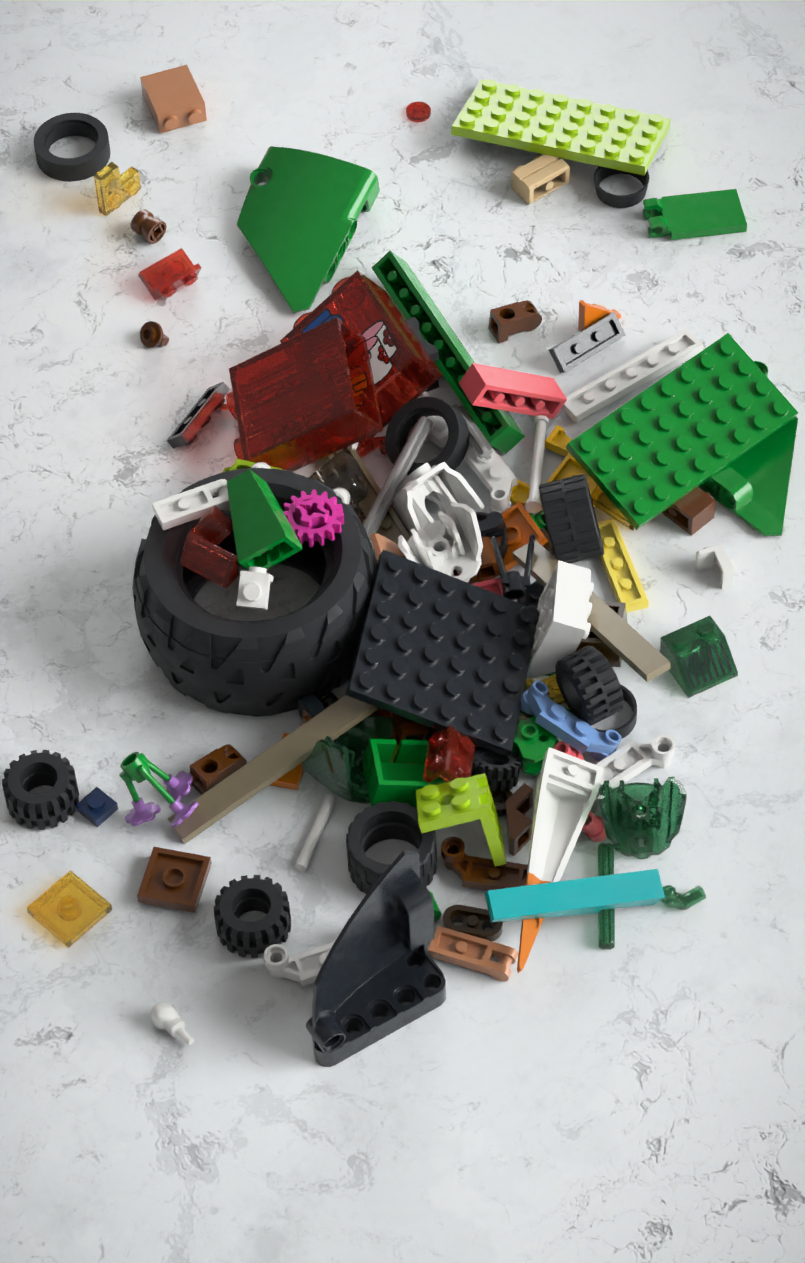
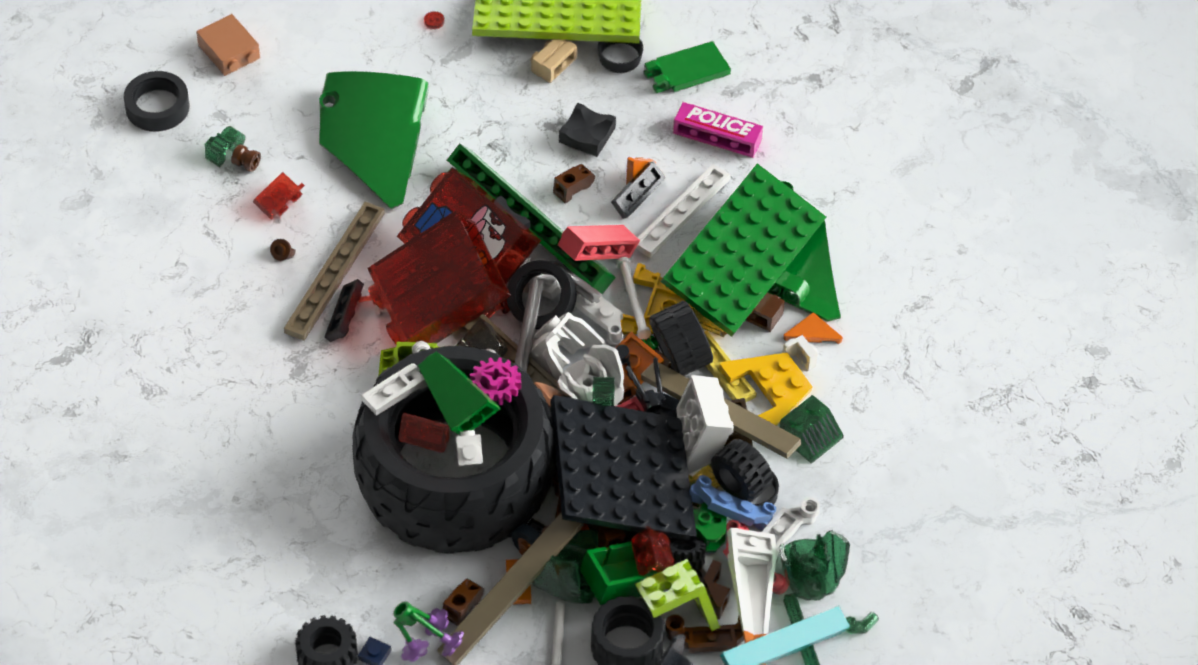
camera: 20 degrees left, 0 degrees up
clear yellow plate [94,162,141,216] -> none
clear red panel [189,505,233,553] -> none
none -> clear green leg [204,126,246,167]
none -> dark tan plate [284,202,385,341]
none -> black brick [559,103,616,157]
none -> clear green leg [592,377,615,406]
none -> dark pink brick [673,102,763,158]
none -> yellow wing [718,353,812,426]
none -> orange tile [783,312,843,344]

